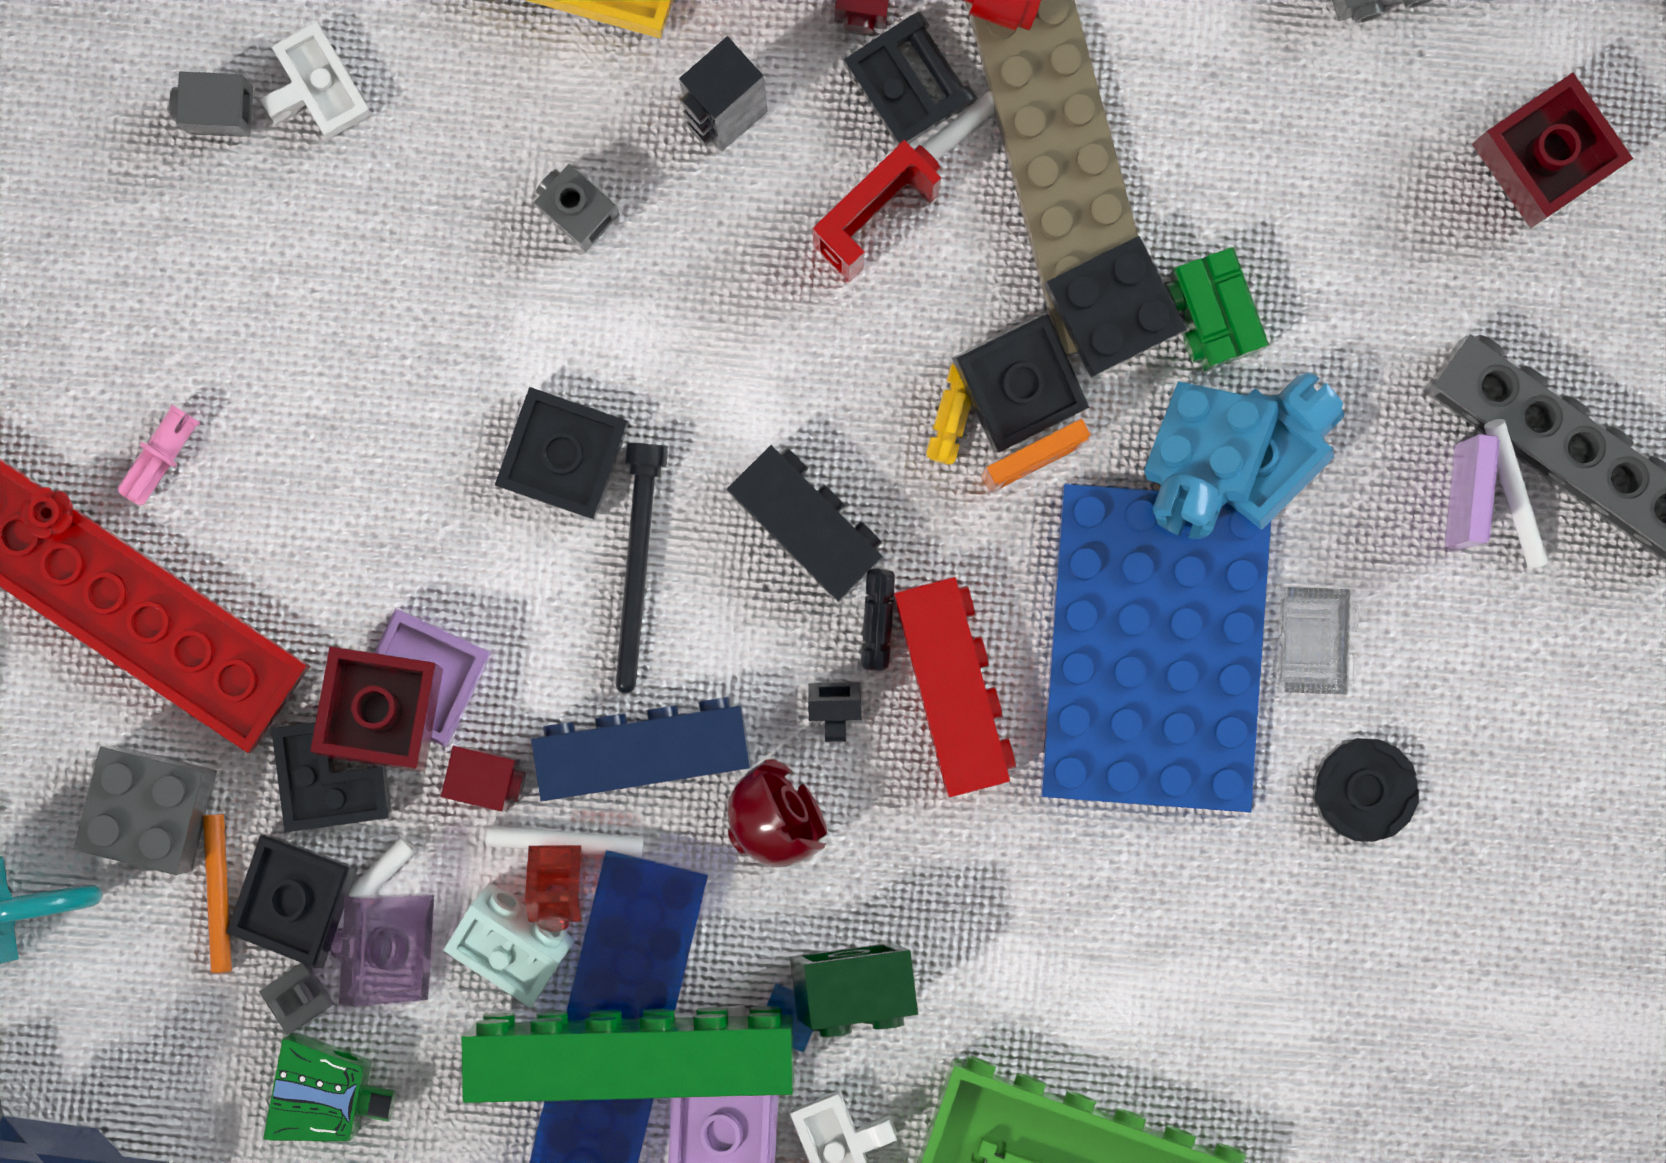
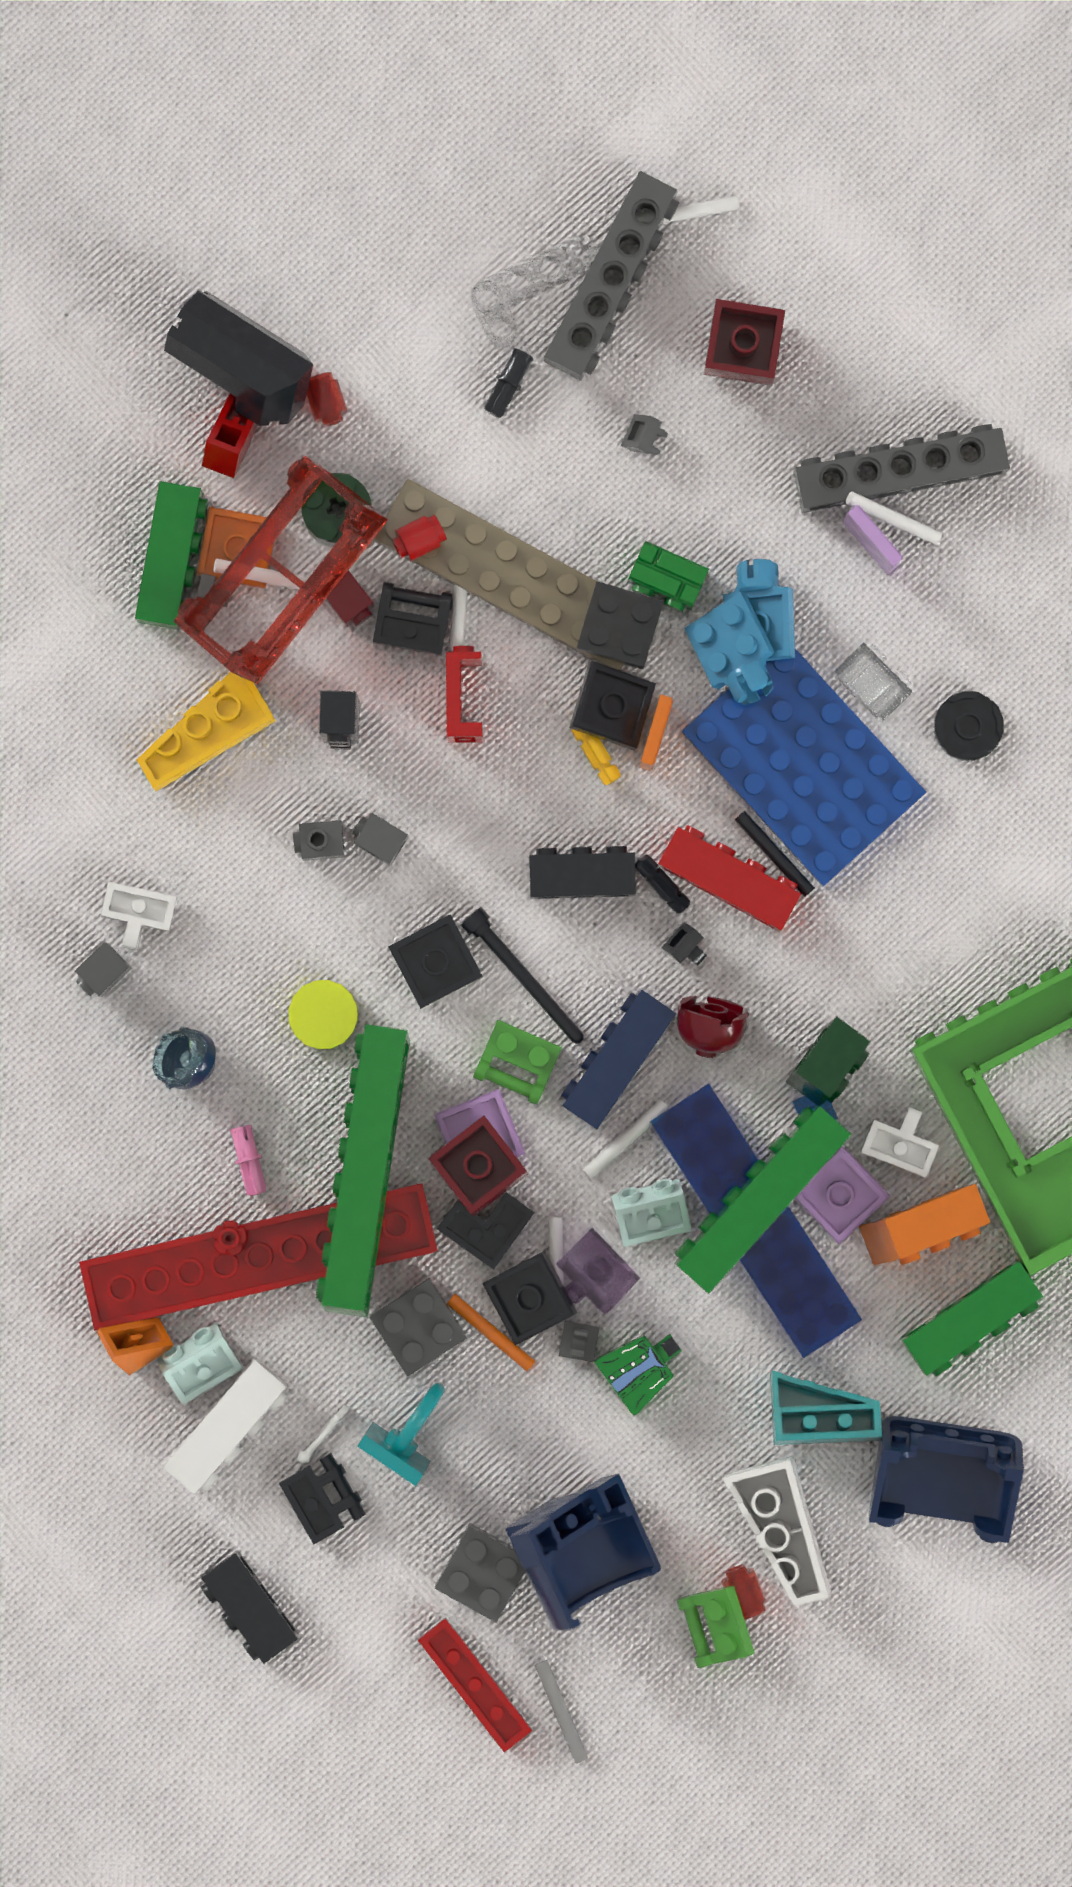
camera: 50 degrees left, 0 degrees up
dark red brick [440,745,526,812] -> none
clear red brick [525,845,586,931] -> none
none -> clear light blue hair [152,1026,216,1090]
none -> neon yellow tile [288,980,358,1049]
none -> green brick [316,1024,410,1318]
none -> dark grey brick [352,813,409,866]
none -> bright green plate [473,1020,562,1105]
none -> dark grey tile [621,414,668,455]
none -> black bar [735,810,815,897]

